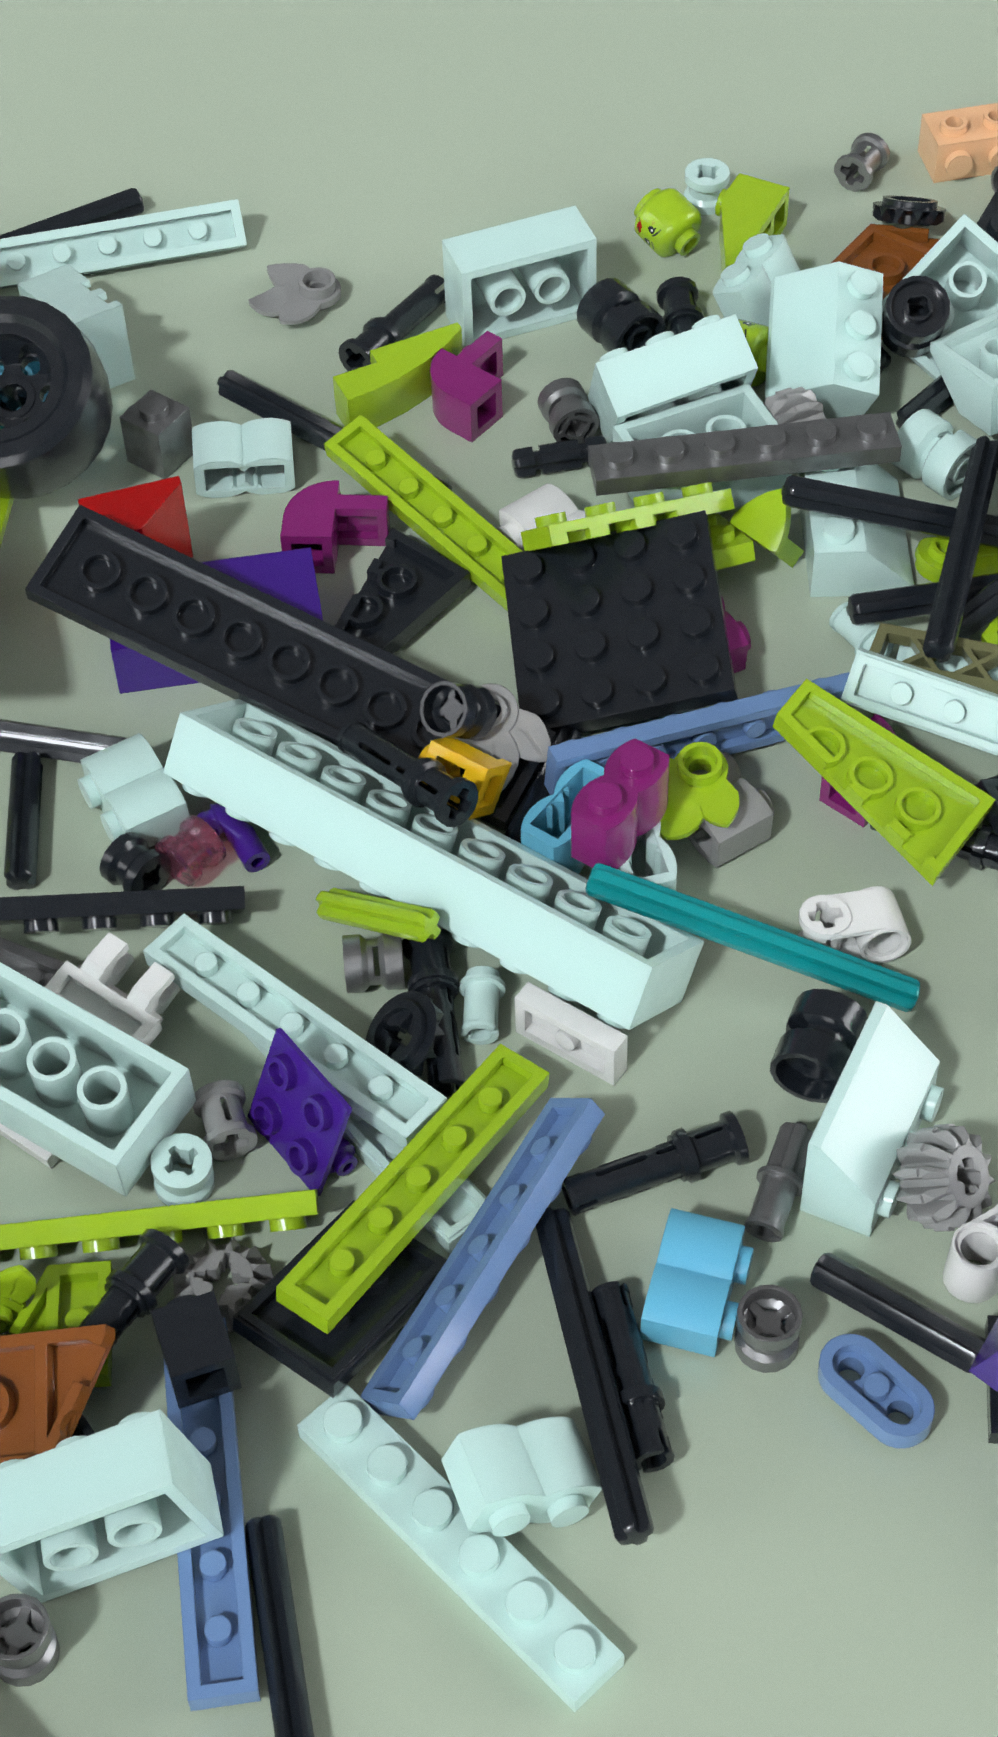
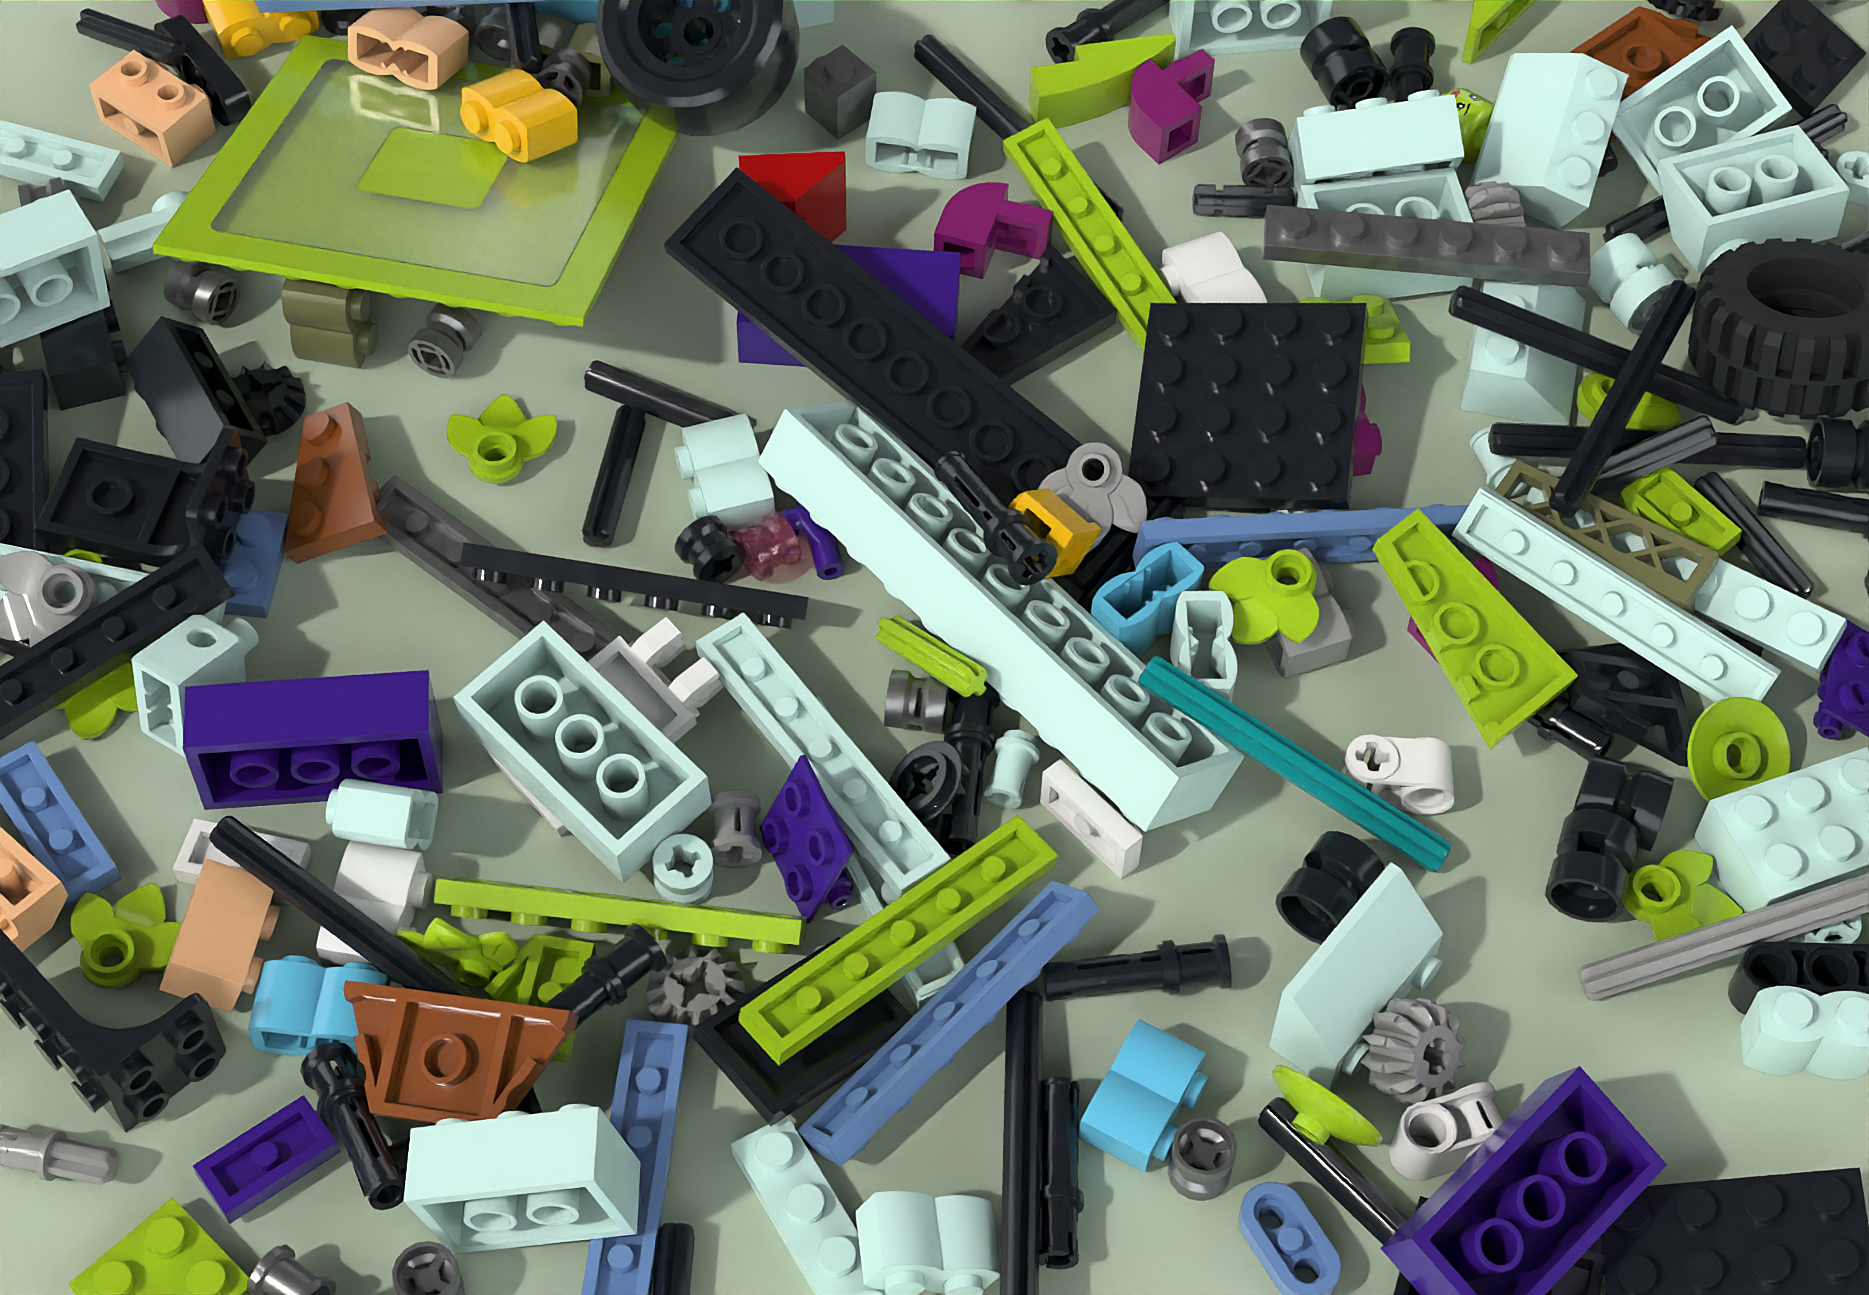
camera: 10 degrees right, 5 degrees up
black brick [150,1291,242,1409] -> none
black wheel [420,681,497,740] -> none
lime wing [521,482,735,551] -> none
magenta brick [571,738,670,869] -> none
light aqua brick [713,233,800,326] -> none
lime tile [730,489,804,568] -> none
flat silver axle [744,1121,813,1242] -> none
black wheel [881,276,950,358] -> none
none -> lime dish [1272,1065,1383,1147]

